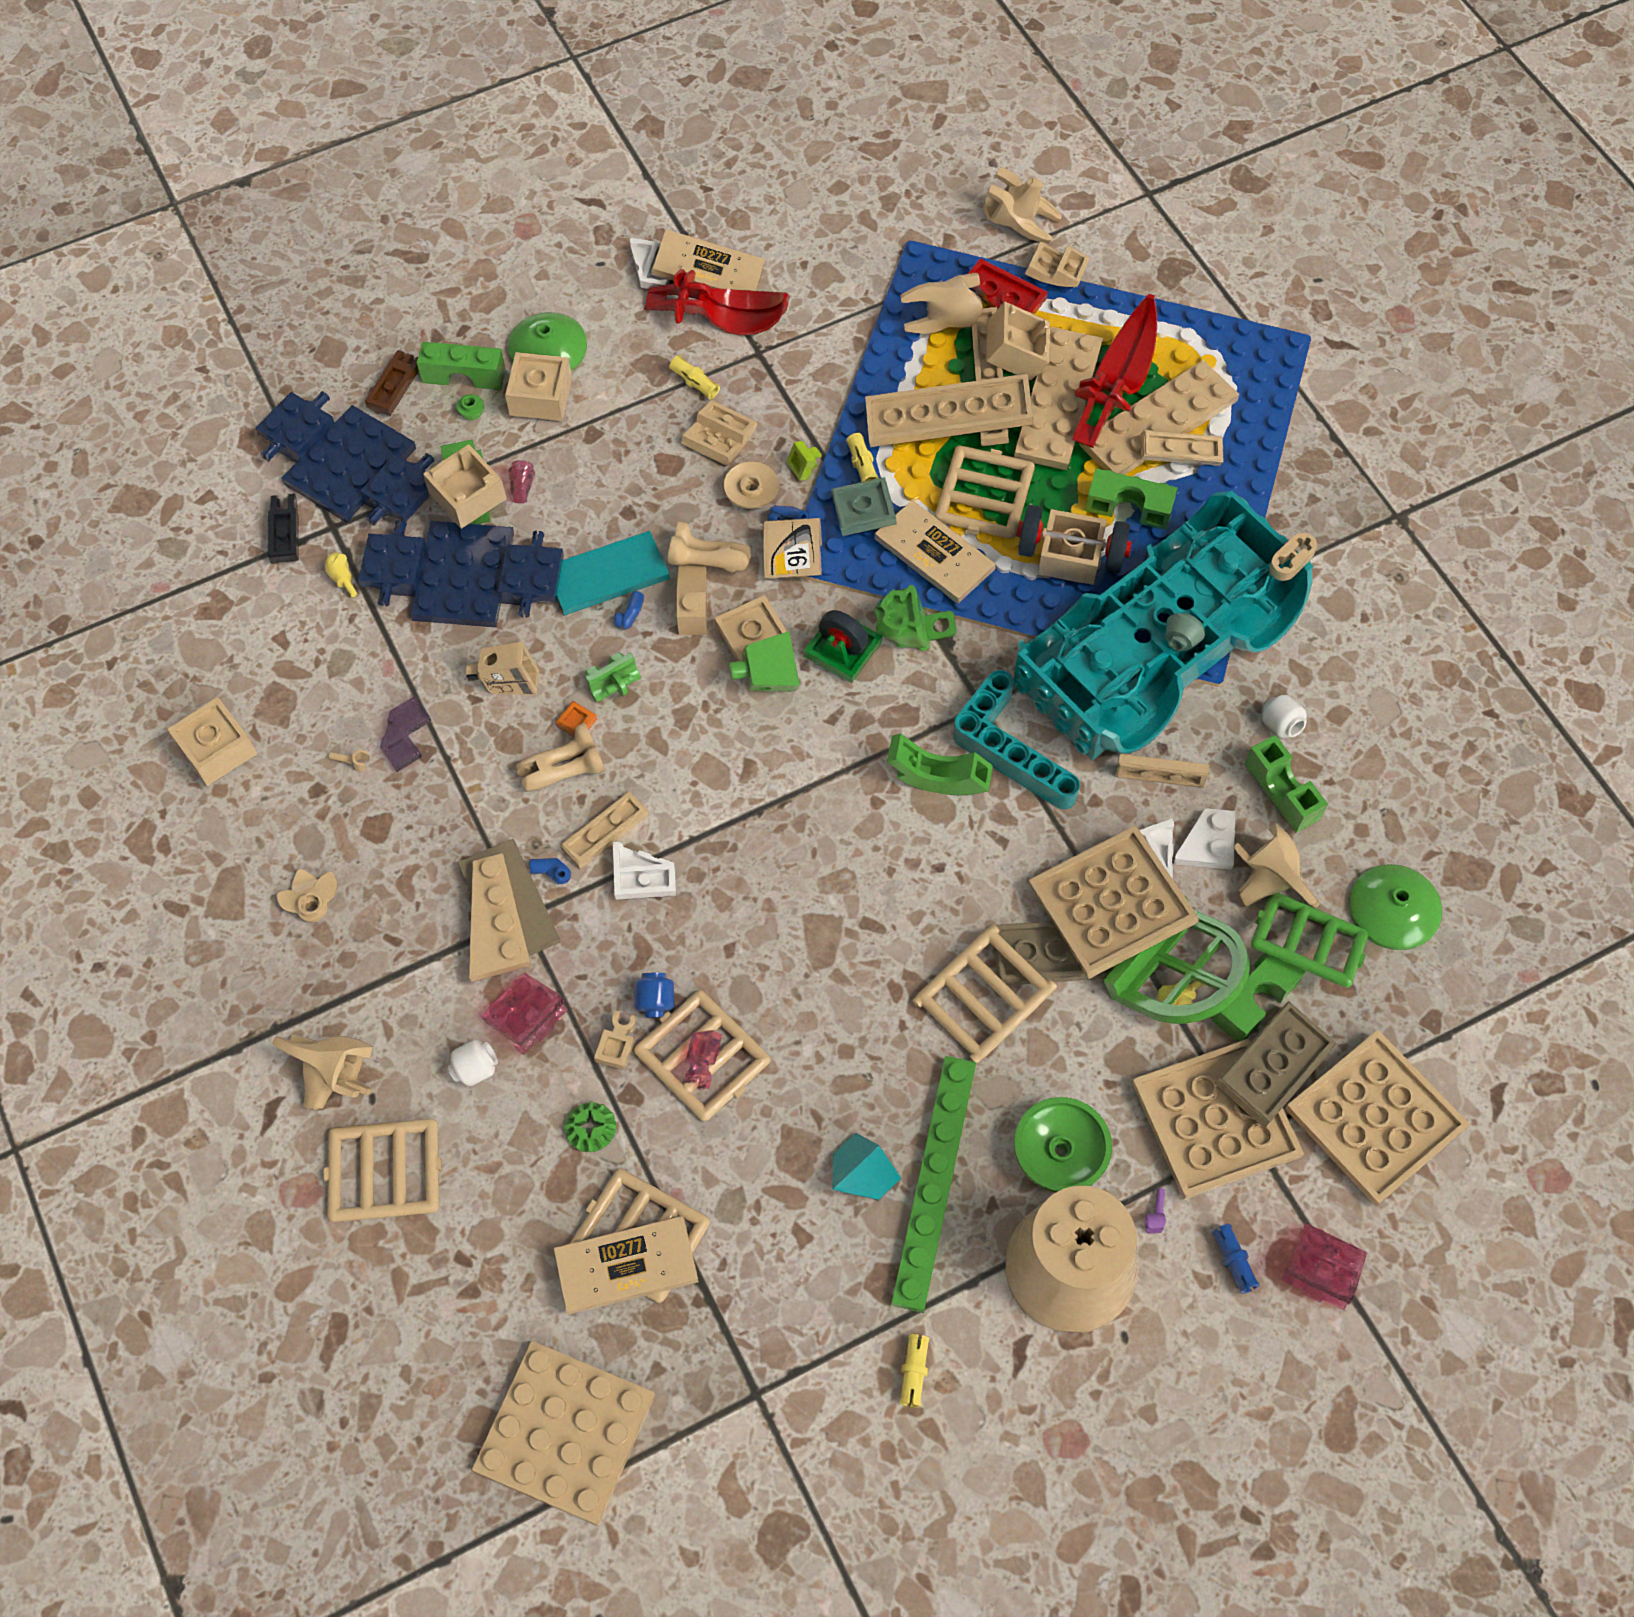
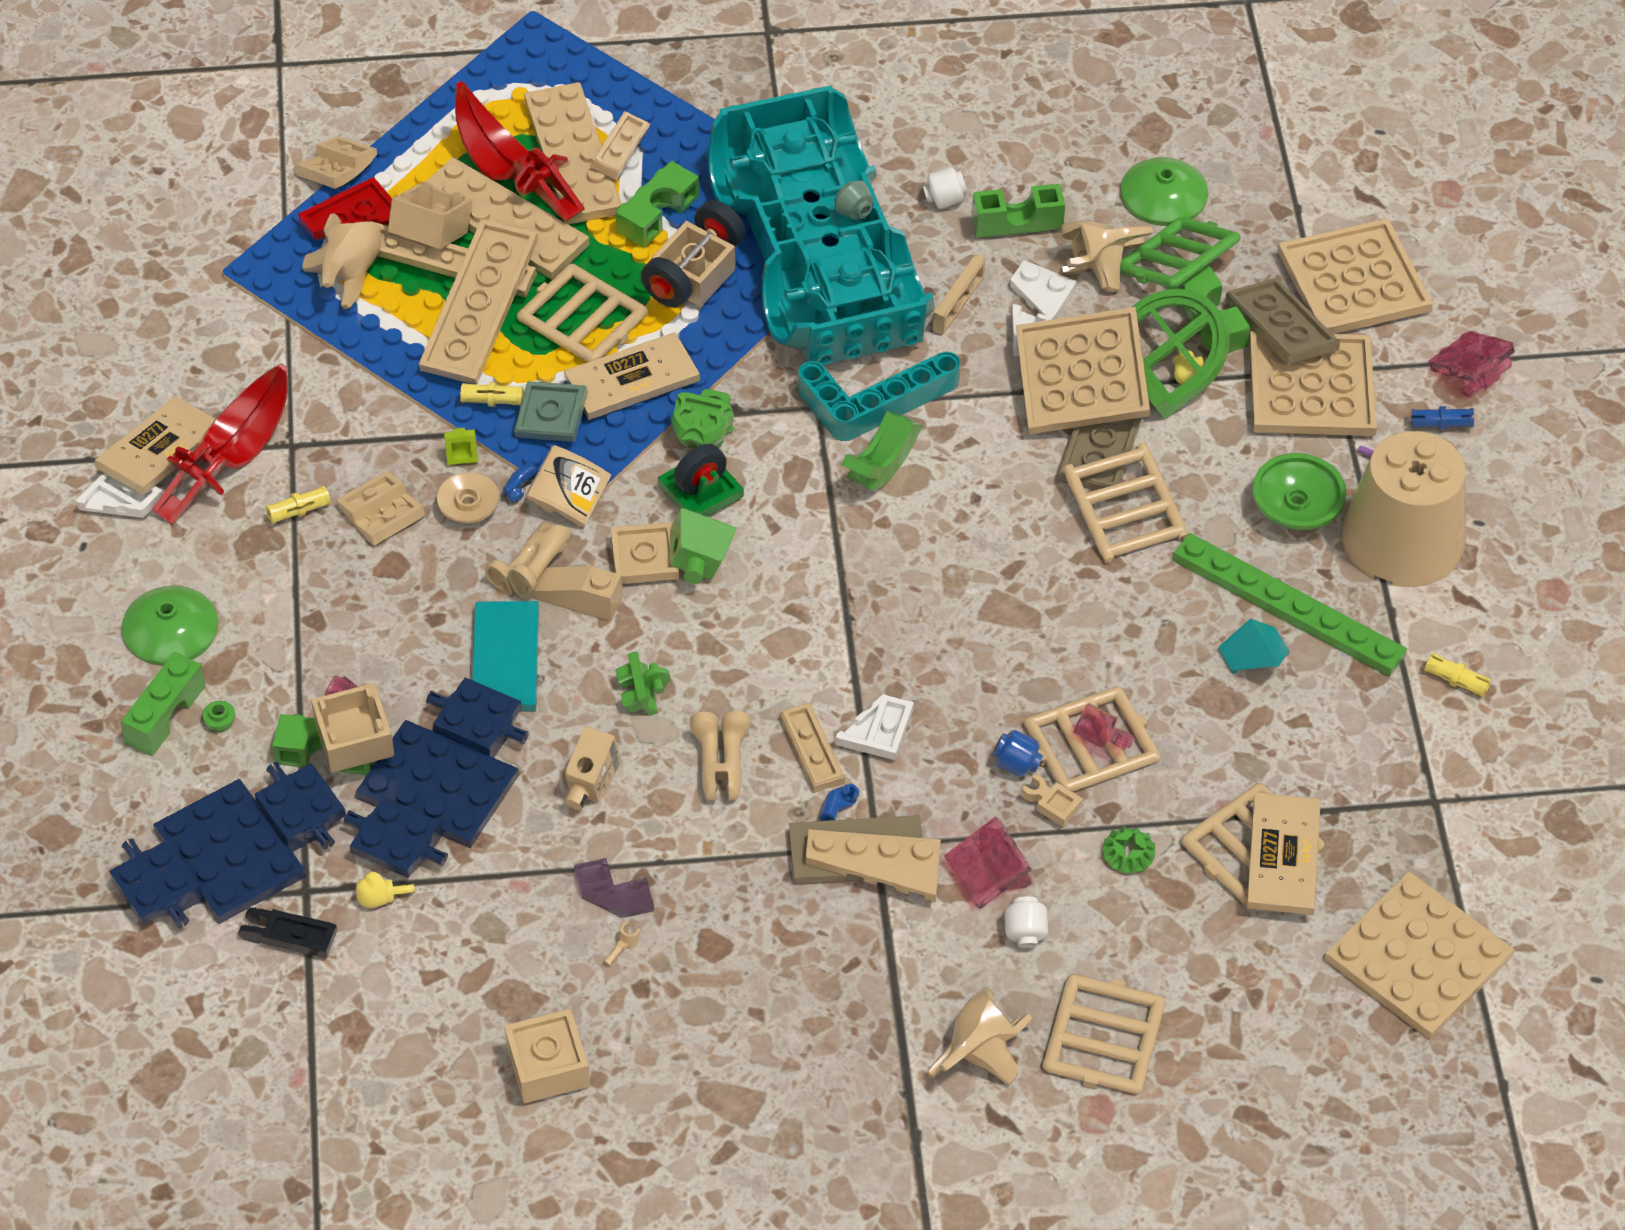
camera: 70 degrees left, 10 degrees down
tan plate [277,869,338,922] -> none
reddish brown hinge [365,350,419,416] -> none
tan container [505,352,572,421] -> none
orange tile [556,701,597,737] -> none
blue arm [614,591,644,630] -> none
tan piece [983,167,1062,244] -> none
tan beam [1269,533,1317,581] -> none

